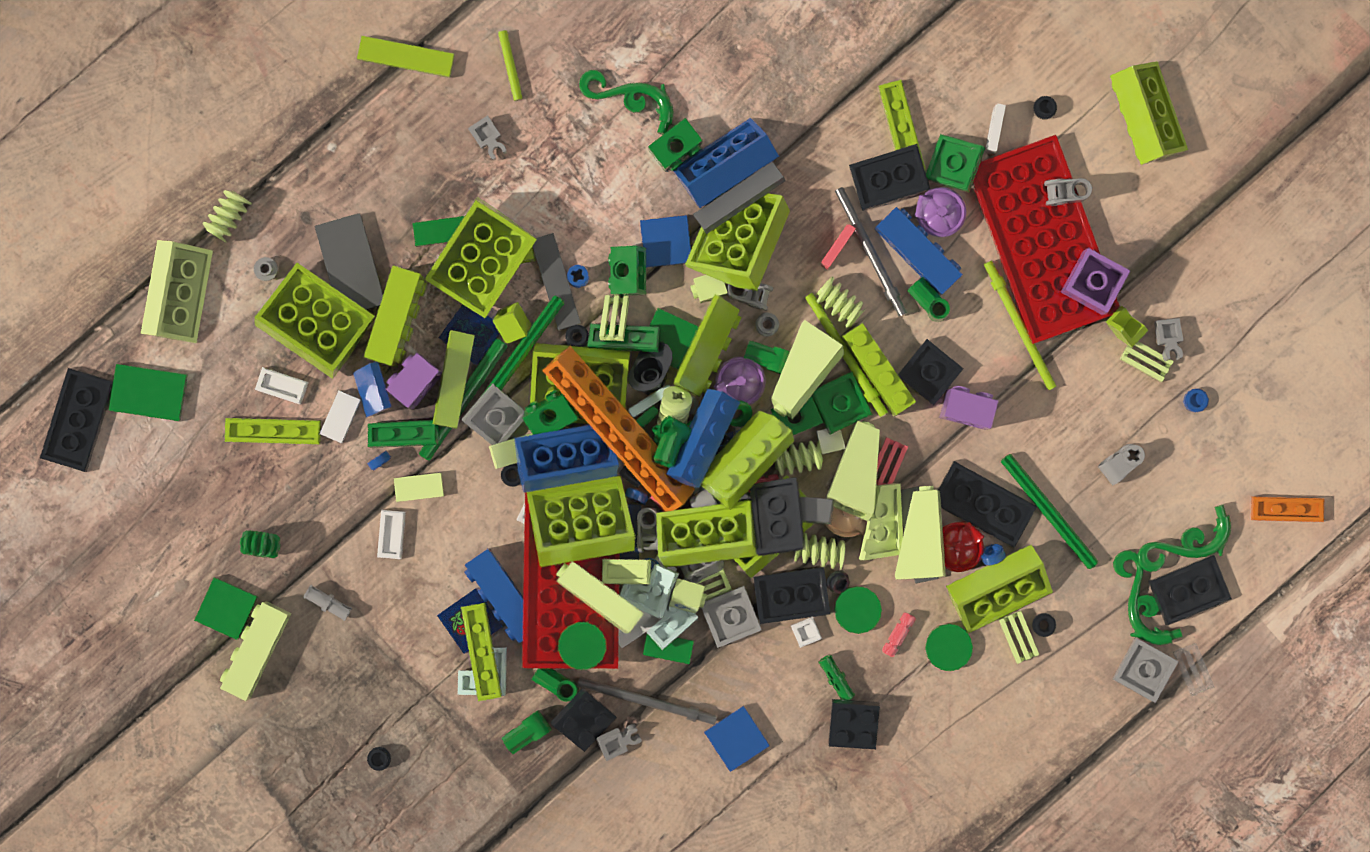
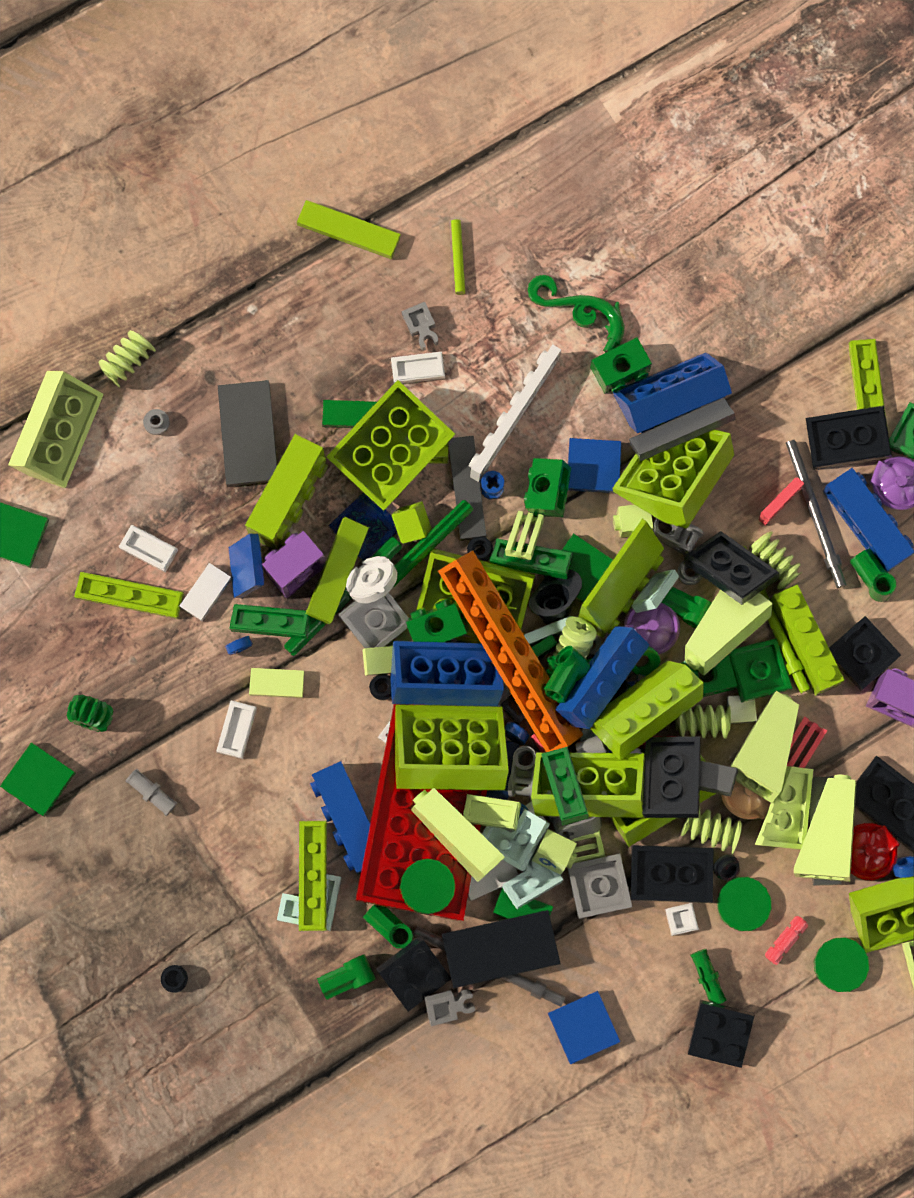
camera: 10 degrees right, 10 degrees down
yellowish green brick [220,601,292,701] -> none
lime slope [254,263,375,379] -> none
clear blue tile [437,588,503,654] -> none
none -> white tile [346,556,398,603]
none -> white tile [391,352,445,384]
none -> black tile [442,910,561,988]
none -> white plate [469,344,561,482]
none -> green tile [541,747,589,826]
none -> light aqua tile [632,569,679,613]
none -> black tile [684,531,779,605]

